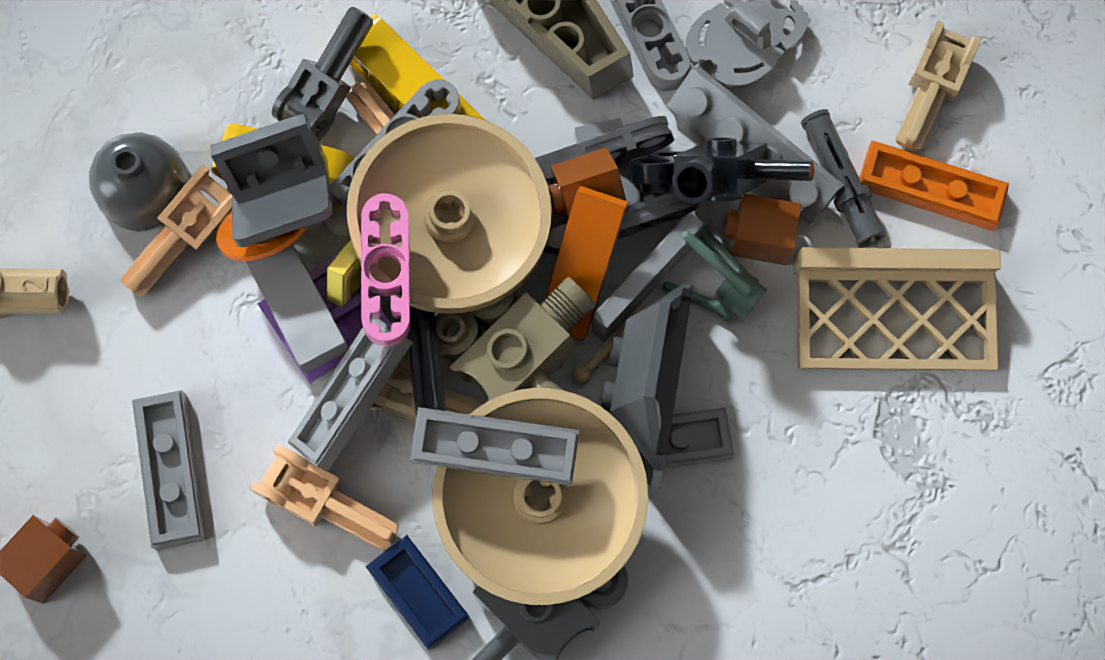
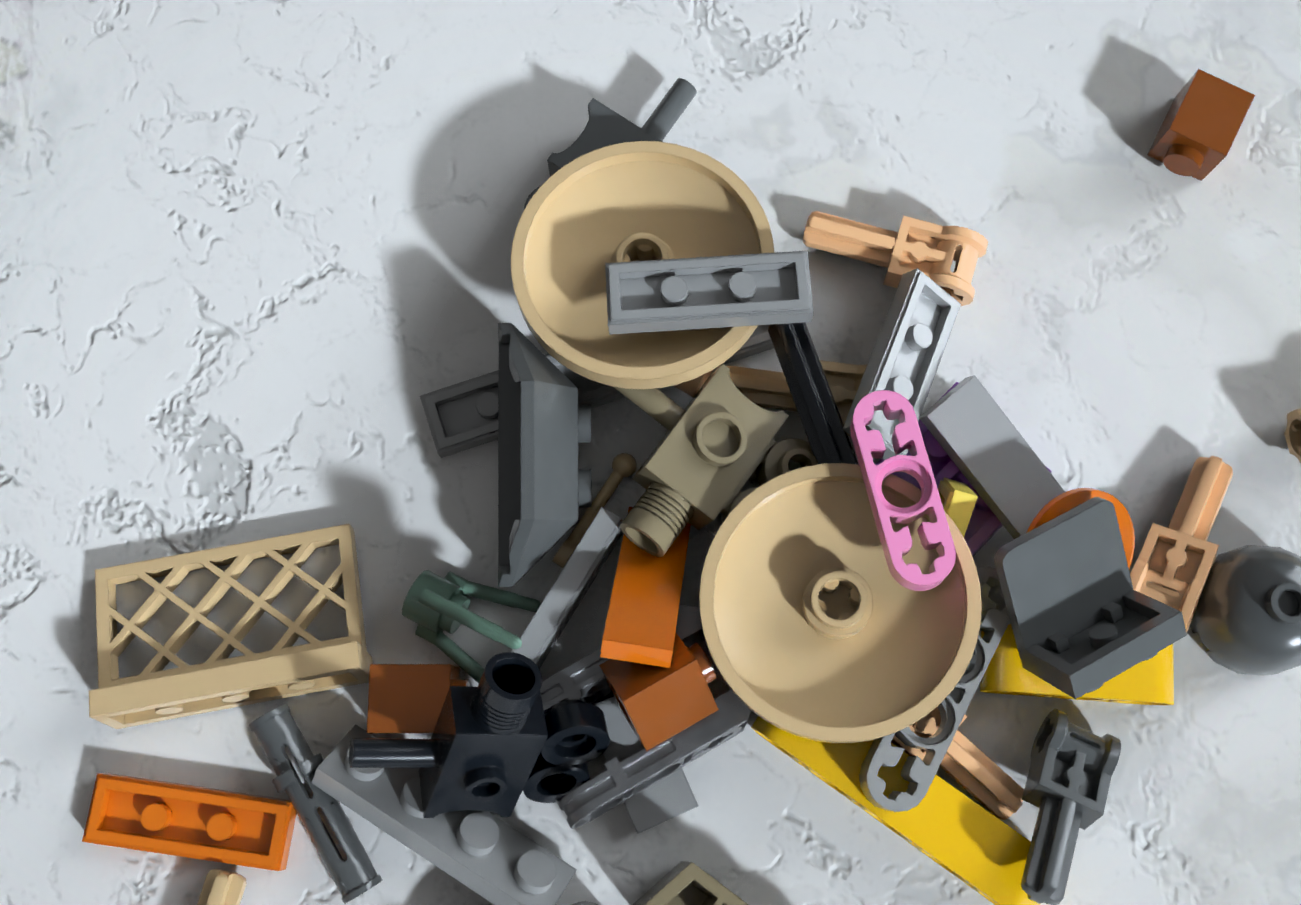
camera: 170 degrees right, 5 degrees up
light grey tile [132,390,207,550] -> none
dark blue tile [365,535,470,651] -> none

